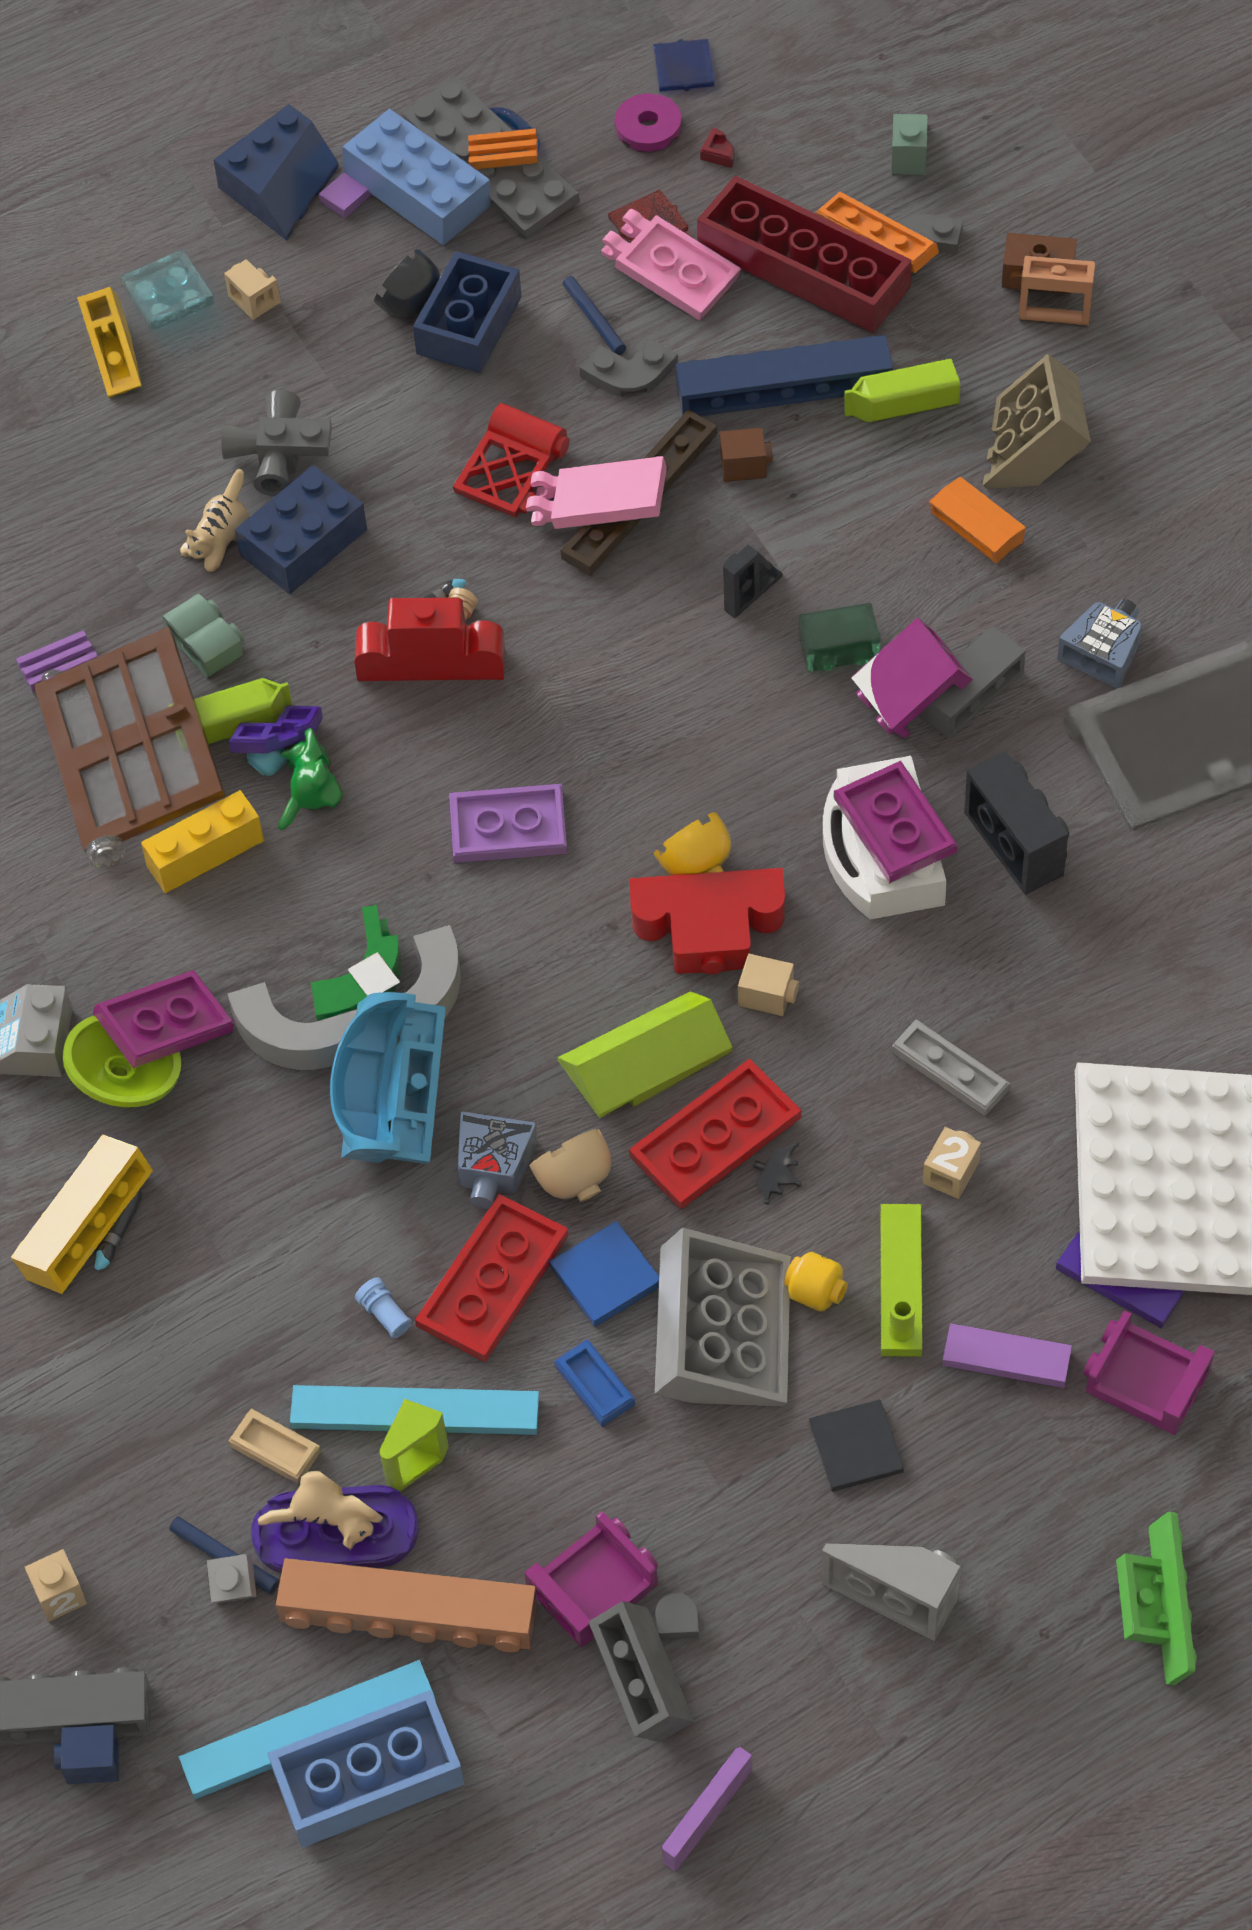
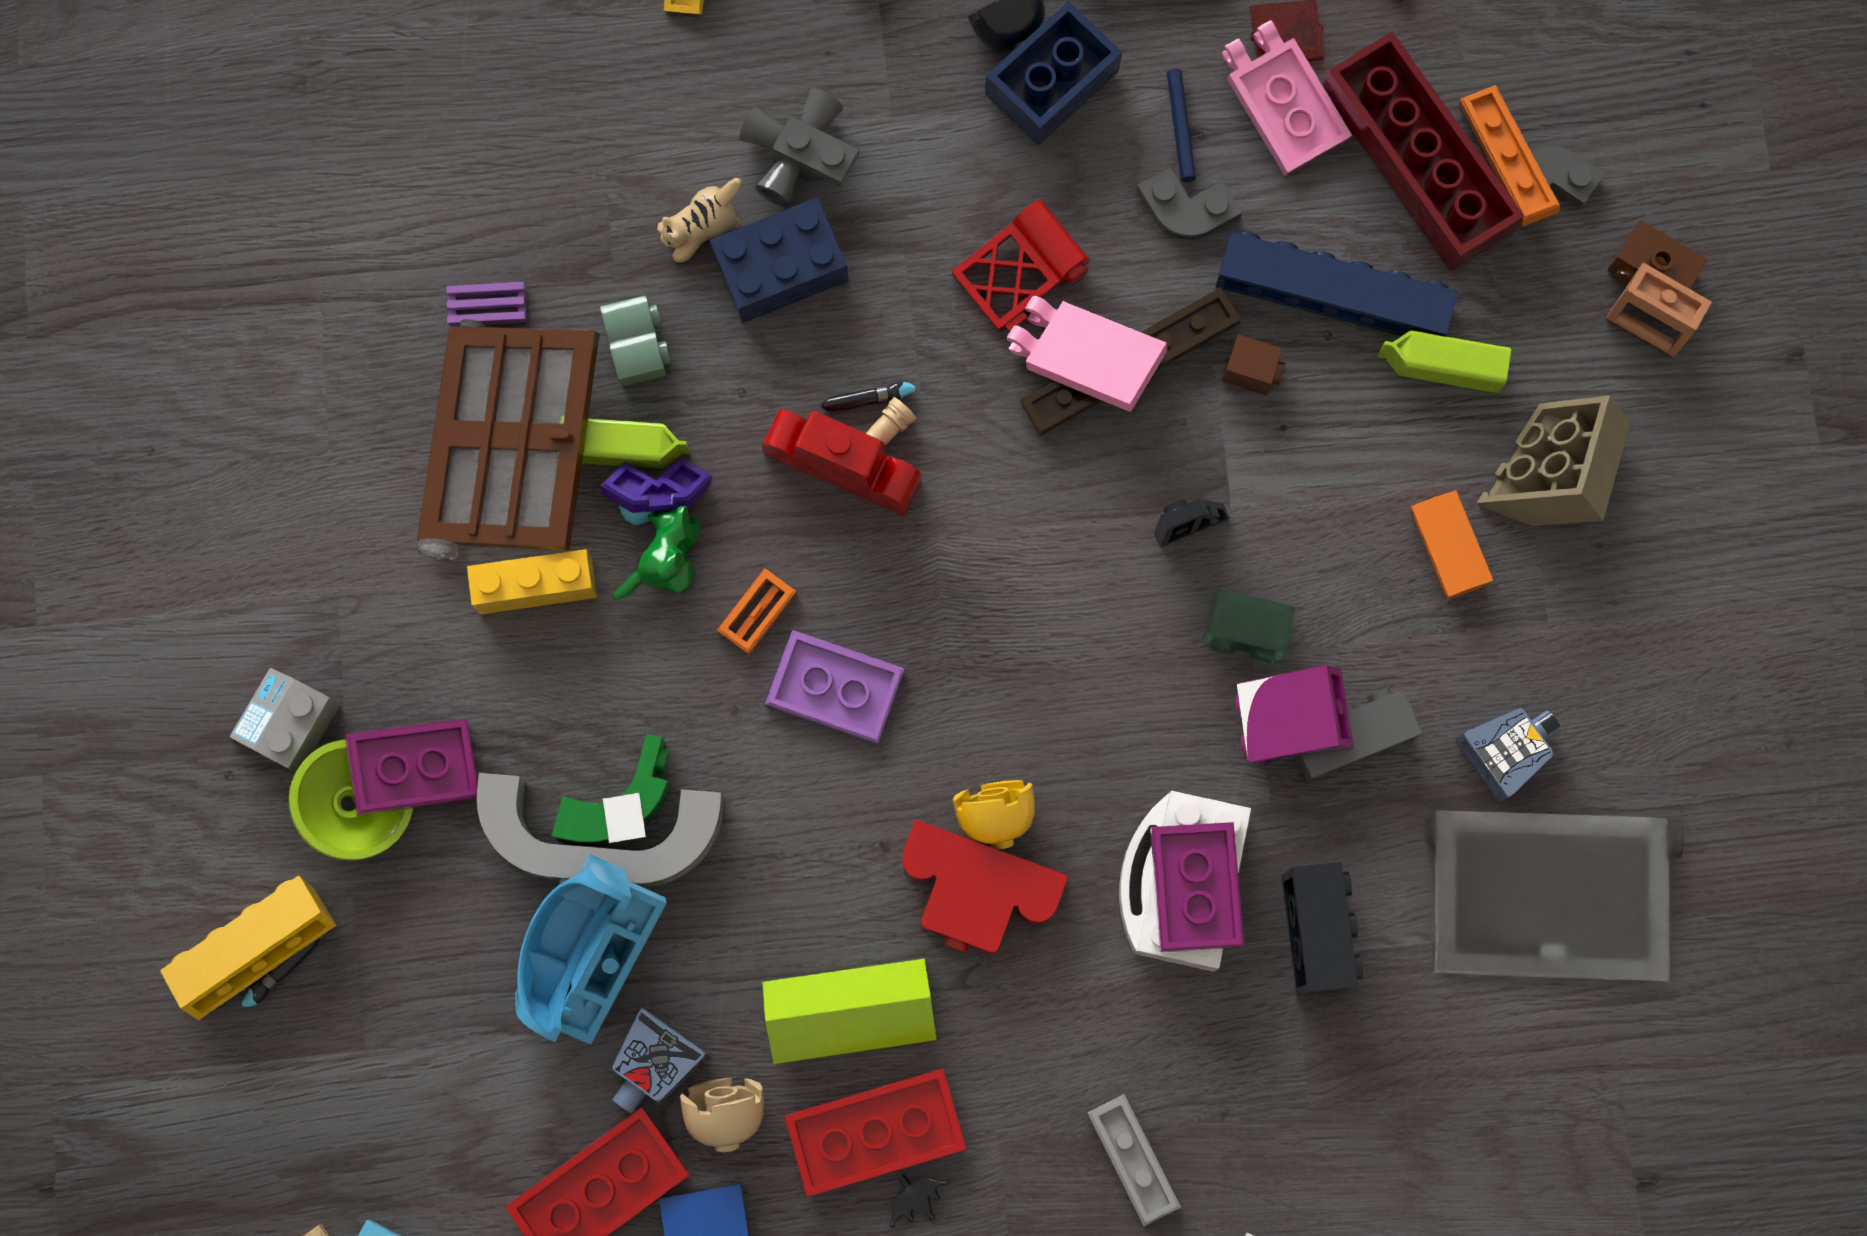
camera: 20 degrees right, 20 degrees up
light blue pin [355,1277,412,1339] -> none
tan brick [738,953,799,1016] -> none
sand green arch [892,114,927,175] -> none
none -> orange tile [717,568,797,656]

